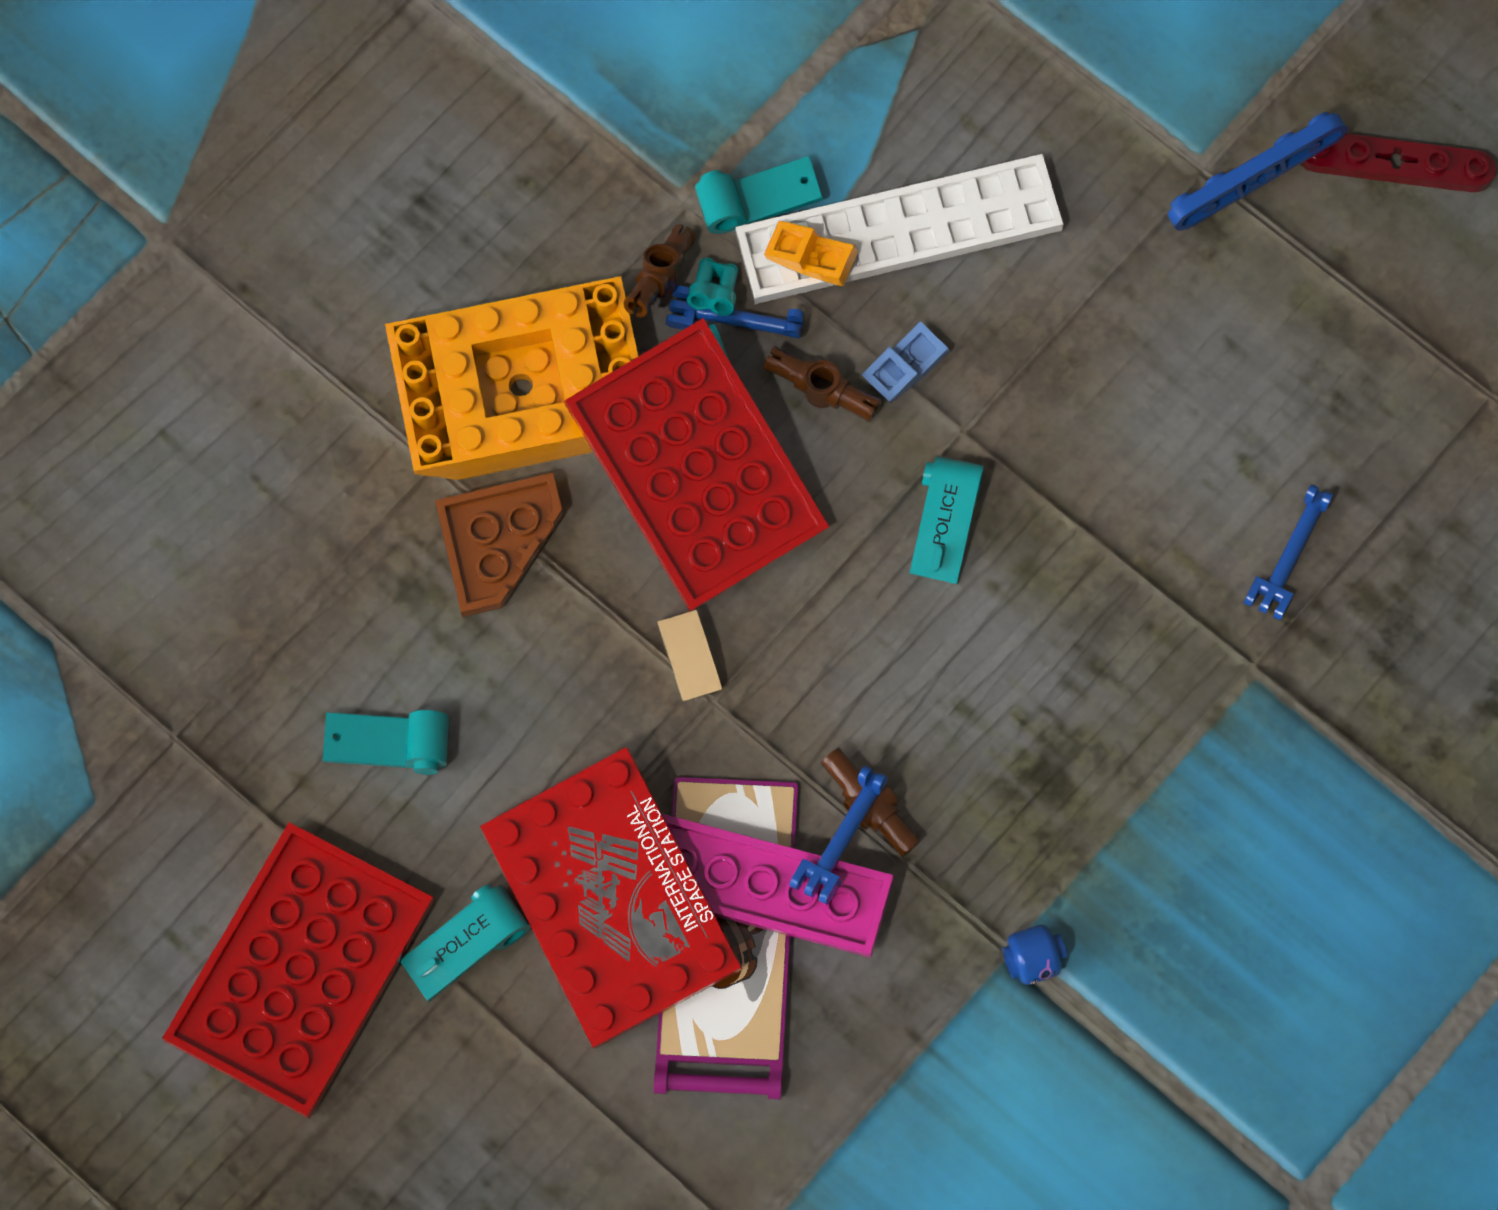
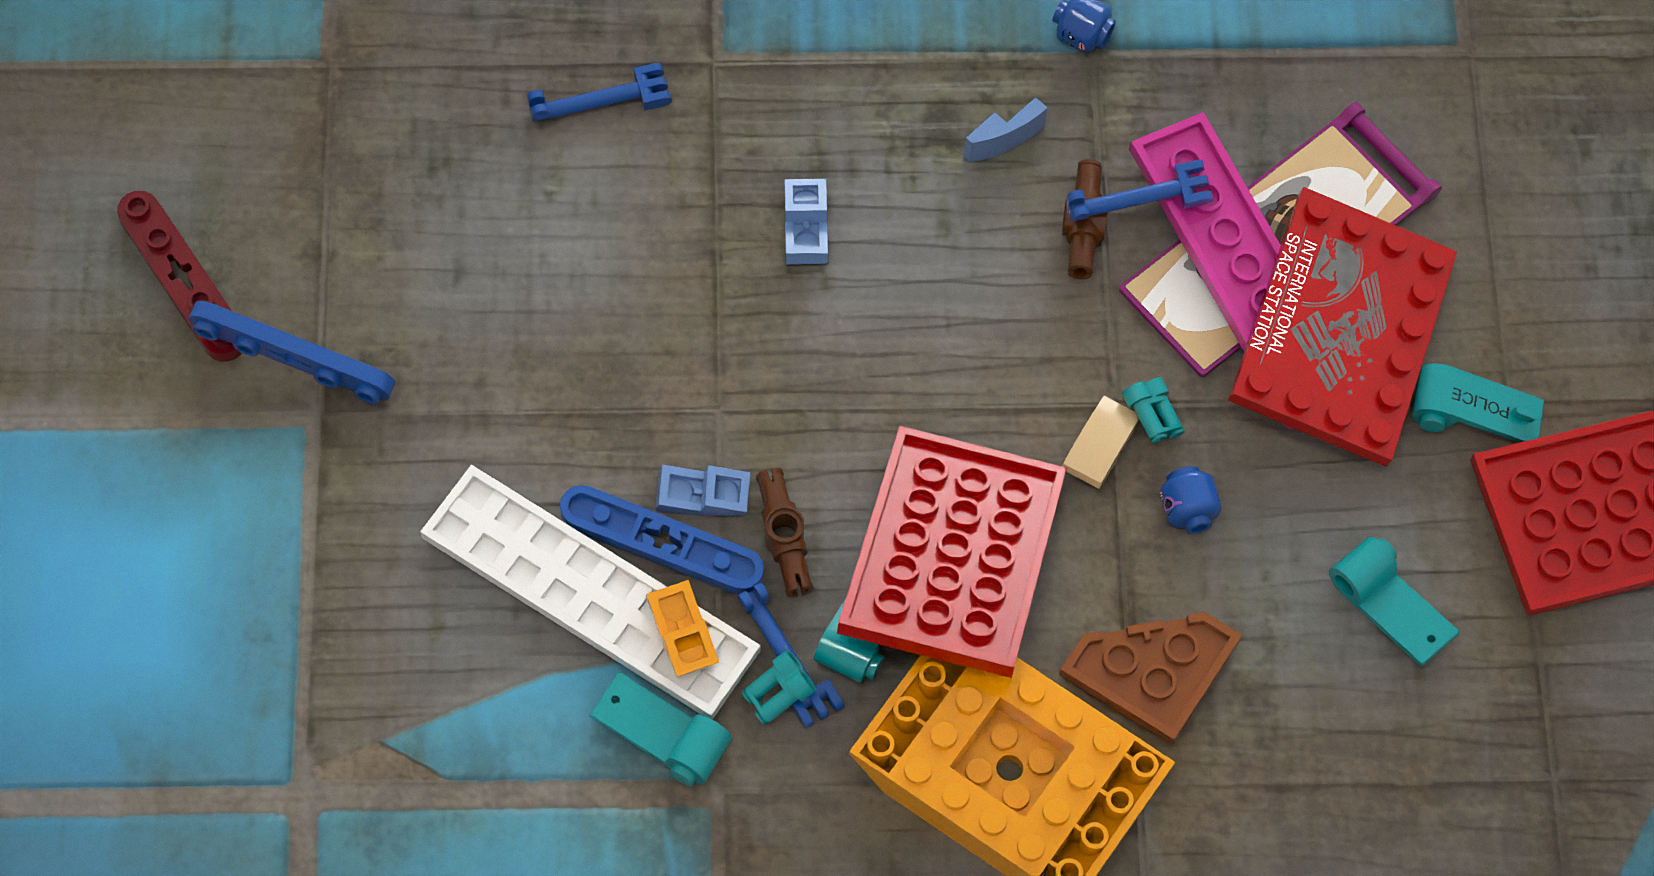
camera: 140 degrees left, 5 degrees down
reddish brown pin [623,224,696,317] -> none
teal door [909,455,984,584] -> none
none -> blue piece [560,485,764,594]
none -> medium blue slope [784,179,828,265]
none -> medium blue slope [964,97,1048,163]
none -> teal piece [1121,377,1185,444]
none -> blue head [1160,466,1222,534]

